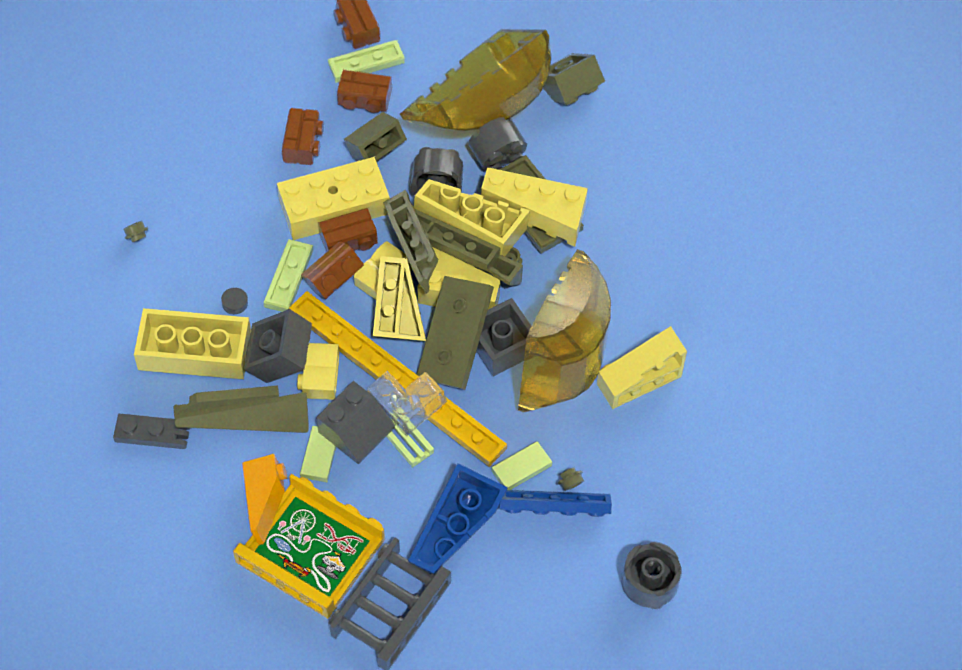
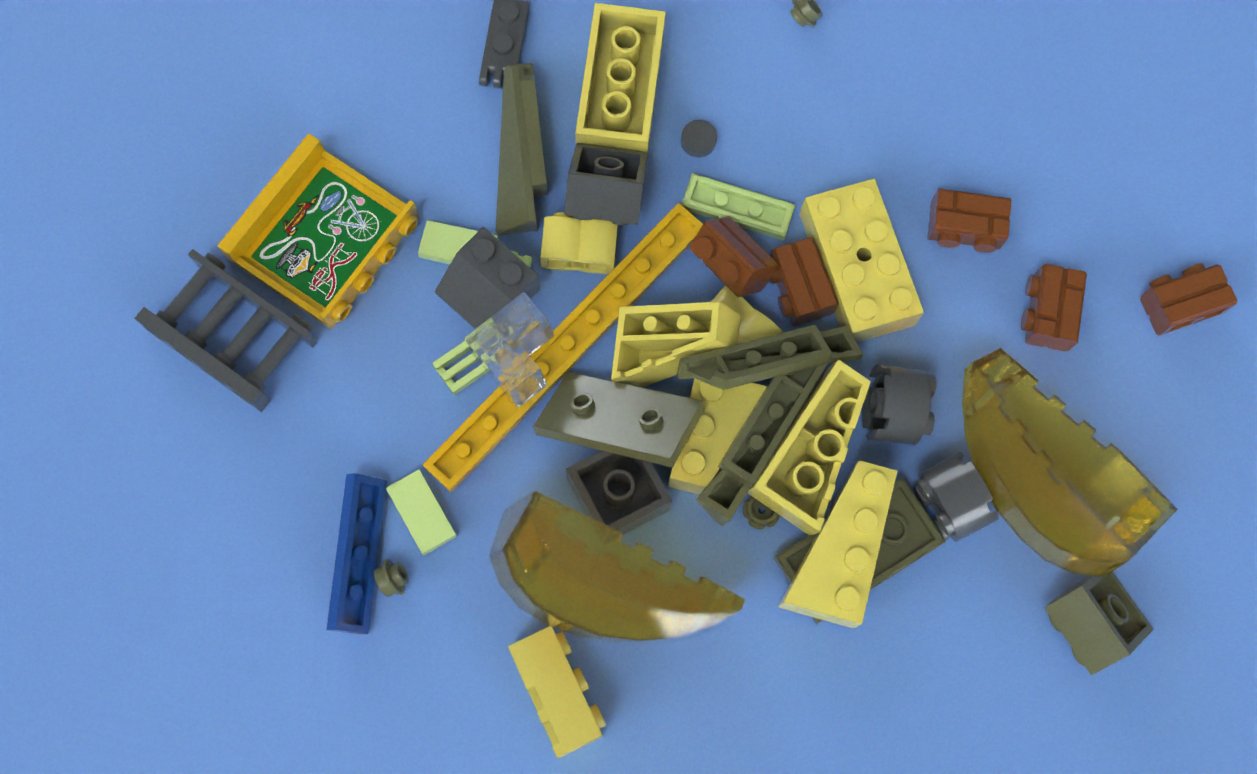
camera: 90 degrees right, 15 degrees up
light orange slope [242,454,287,545] -> none
yellowish green tile [328,40,405,83] -> none
olive brick [344,112,407,161] -> none
blue wedge [408,463,508,574] -> none
dark grey brick [622,542,682,609] -> none

